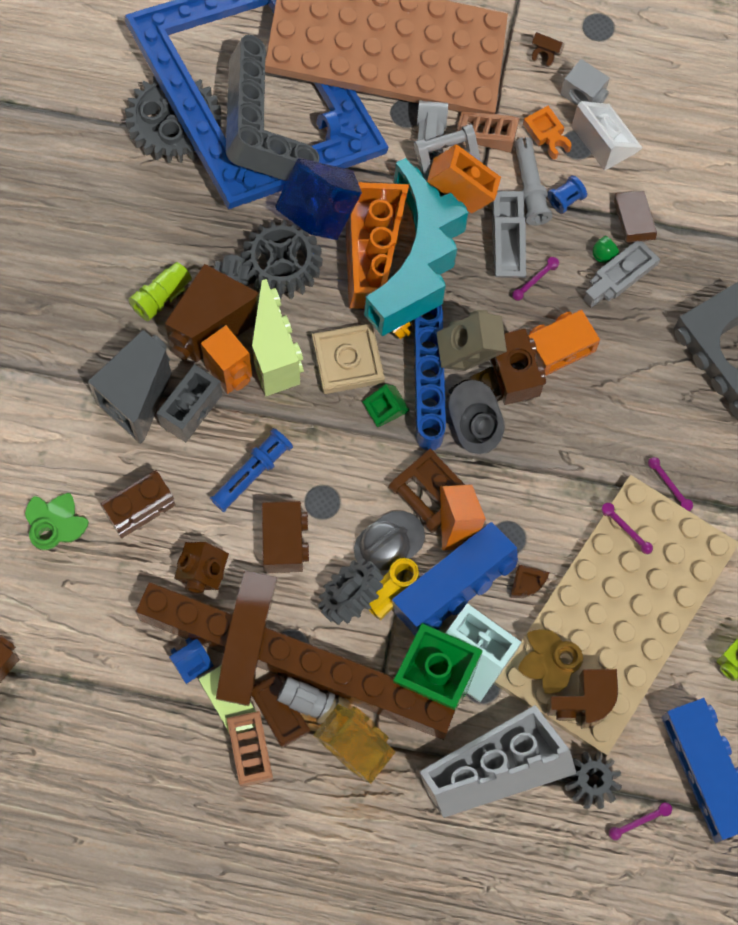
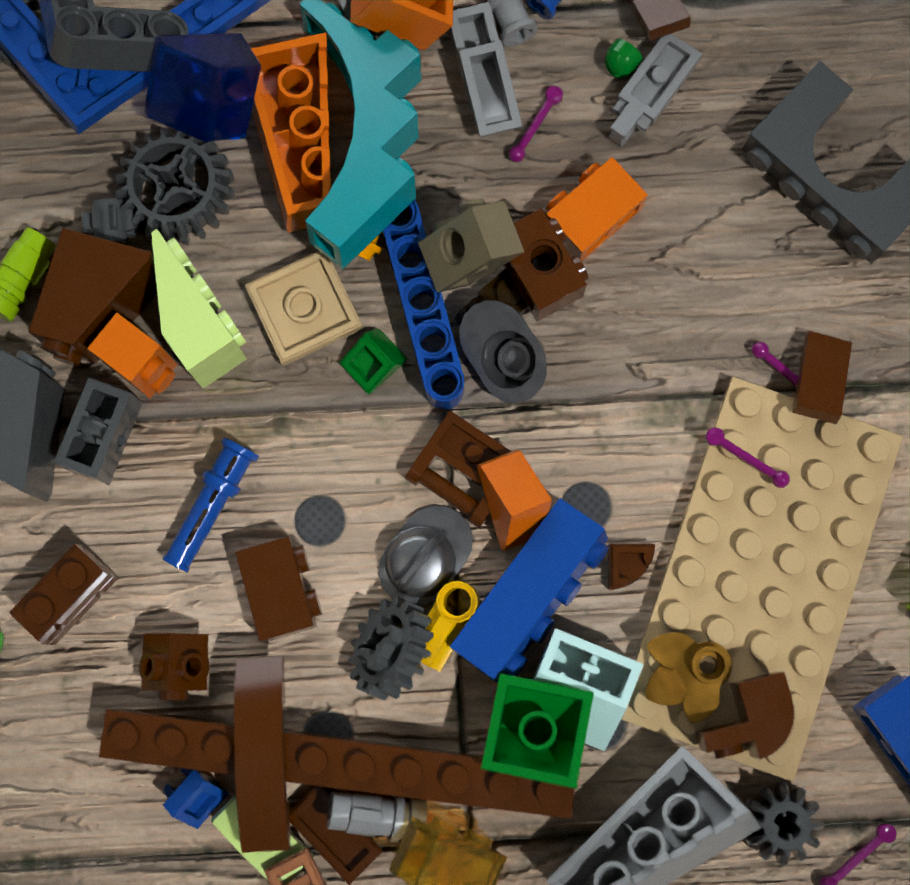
camera: 10 degrees left, 10 degrees up
none -> reddish brown tile [792,331,852,424]

